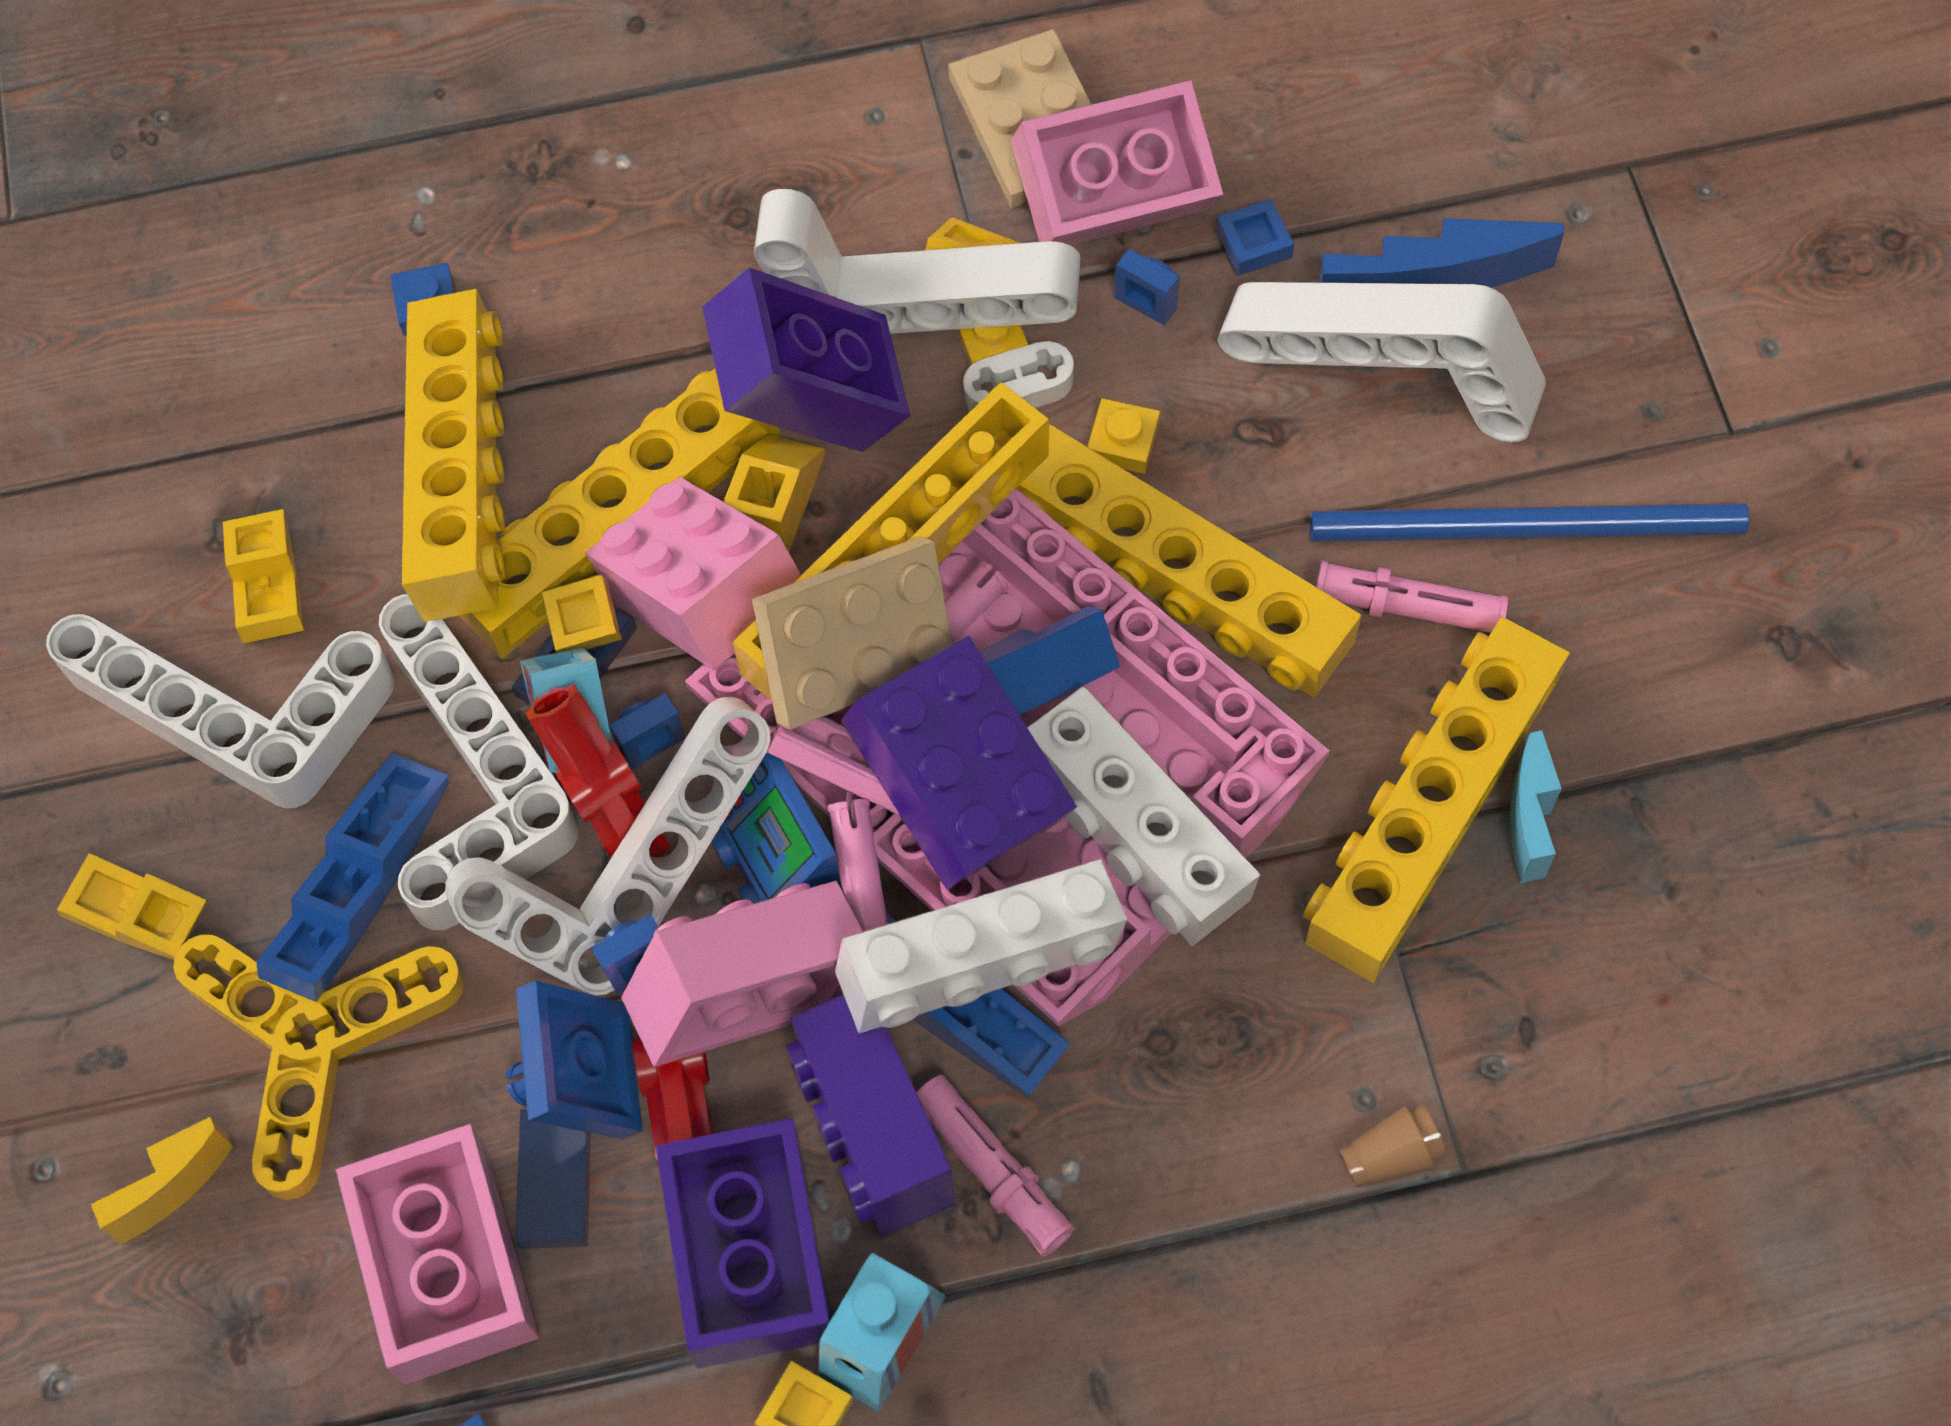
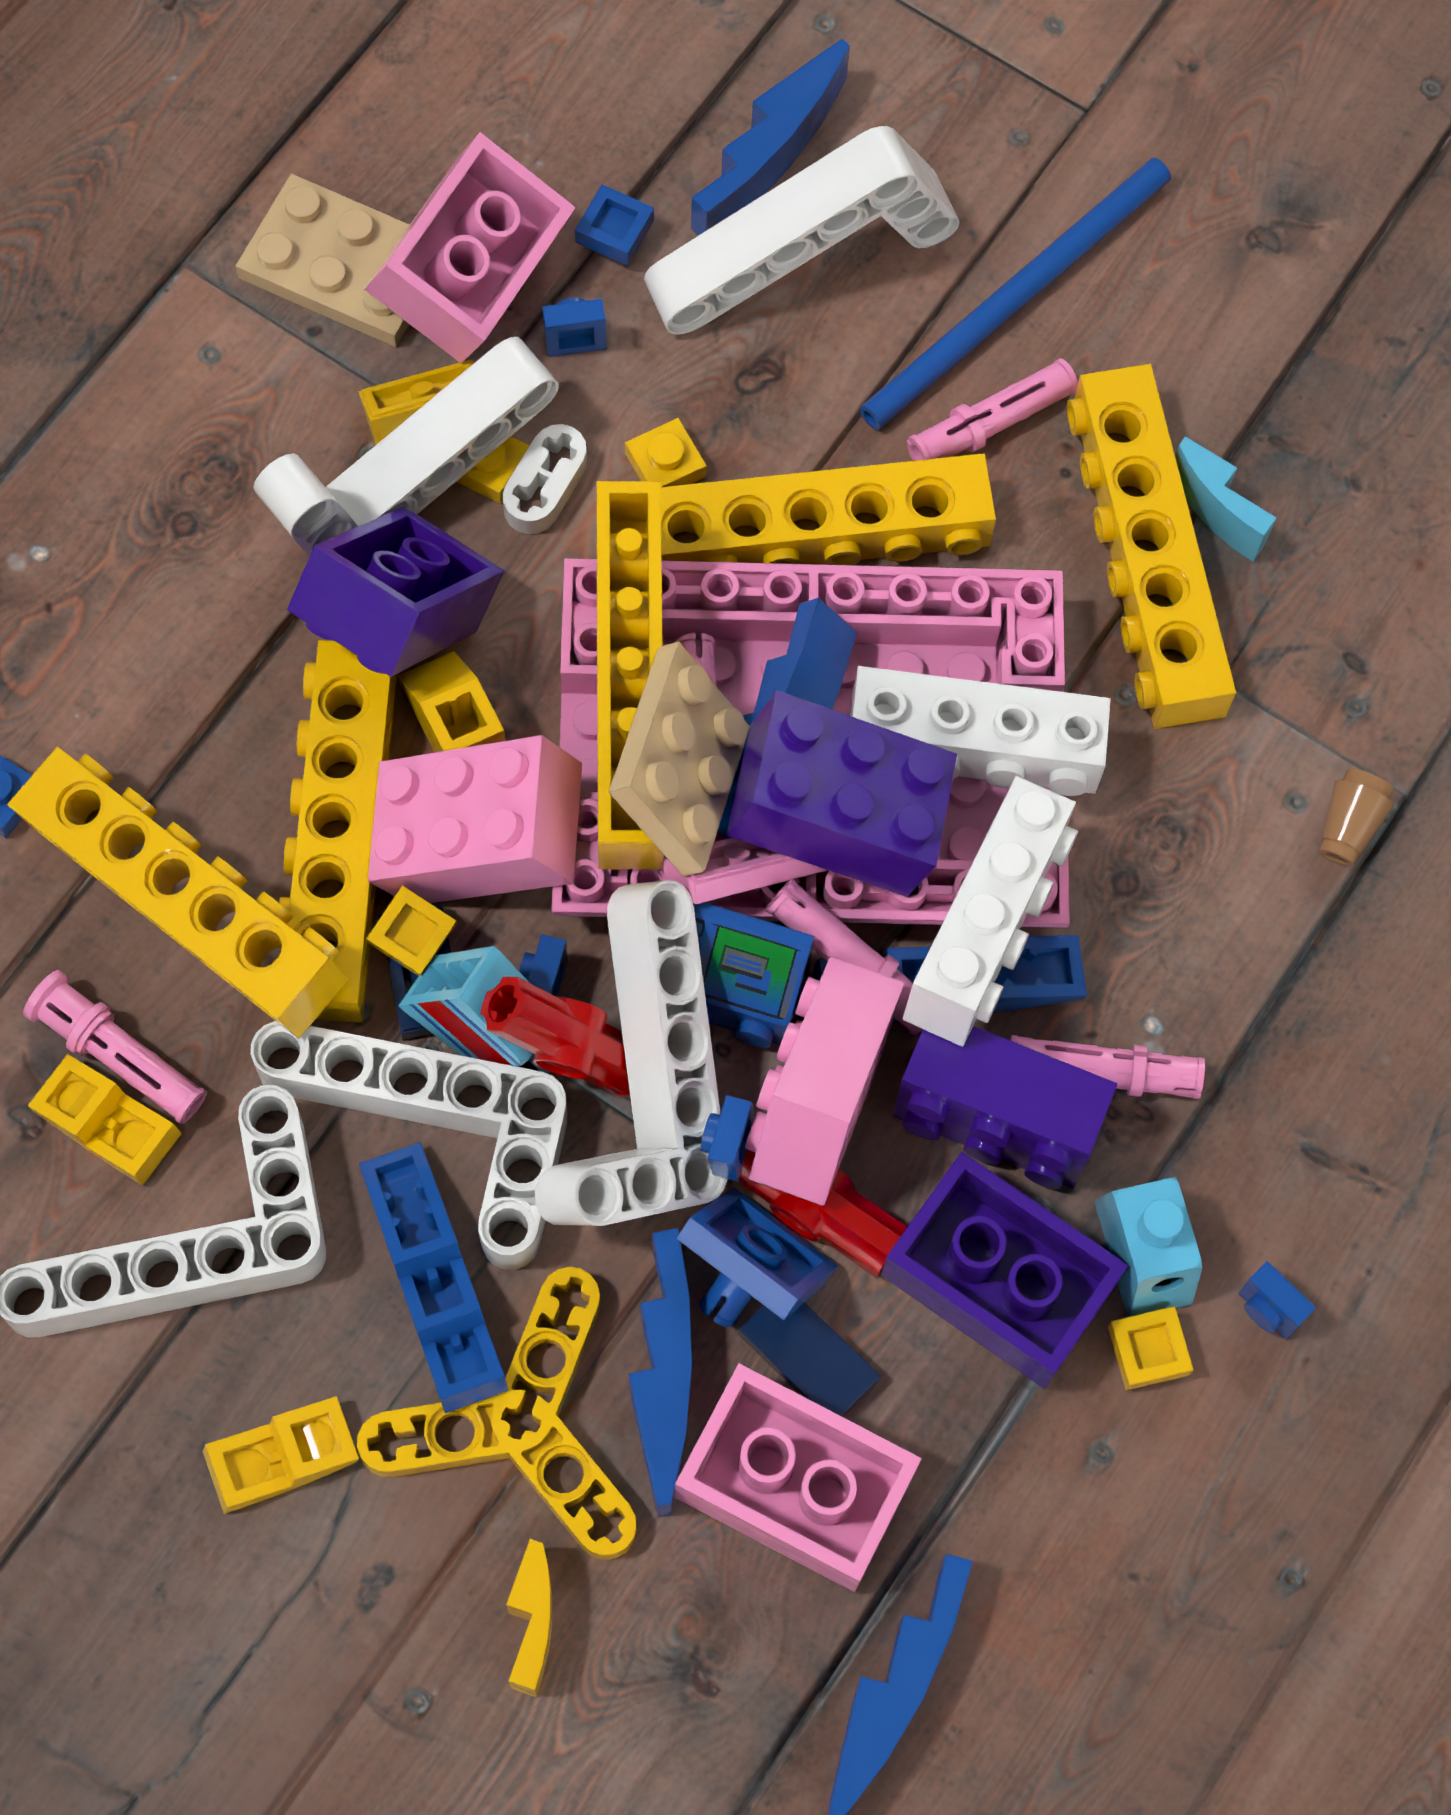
camera: 50 degrees left, 5 degrees up
none -> bright pink pin [23,970,207,1124]
none -> blue slope [628,1228,692,1517]

